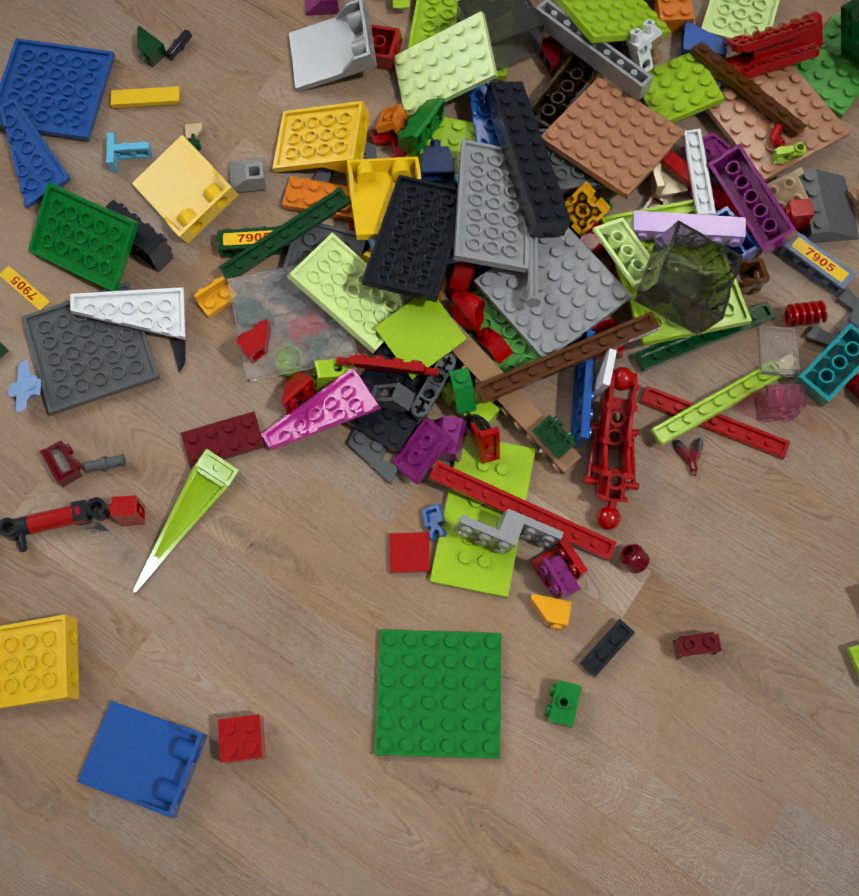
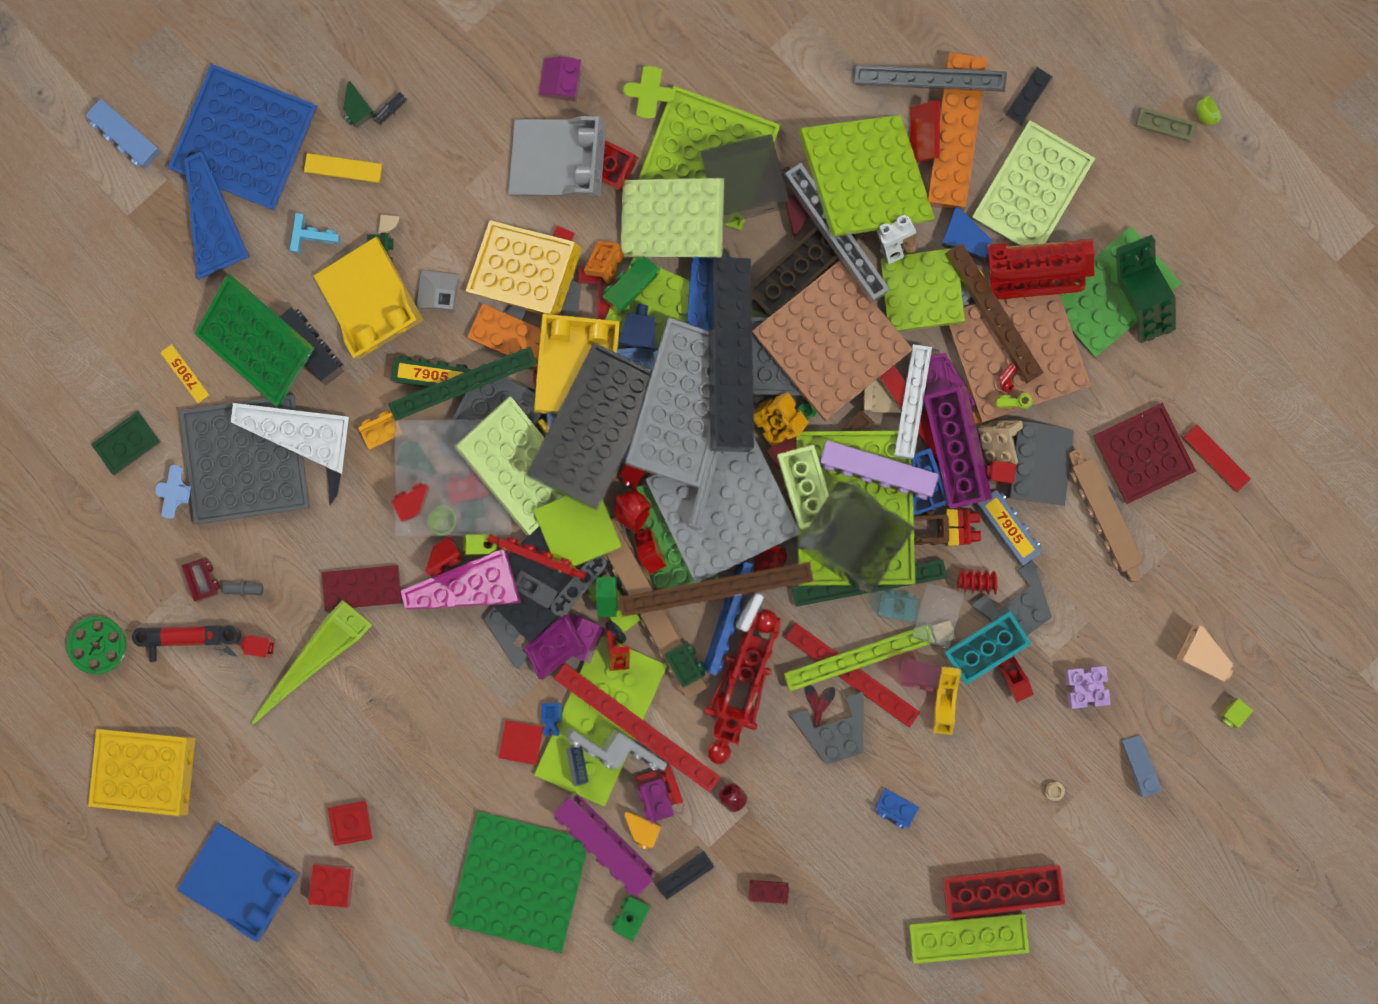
camera: 10 degrees right, 15 degrees up
none -> red plate [328,801,373,846]
none -> magenta brick [554,791,656,896]
none -> slope [566,746,589,786]
none -> dark grey wing [791,692,864,764]
none -> blue bracket [874,788,920,829]
none -> clear light blue brick [877,590,920,623]
none -> yellow arch [933,667,961,735]
none -> red hips [945,509,981,547]

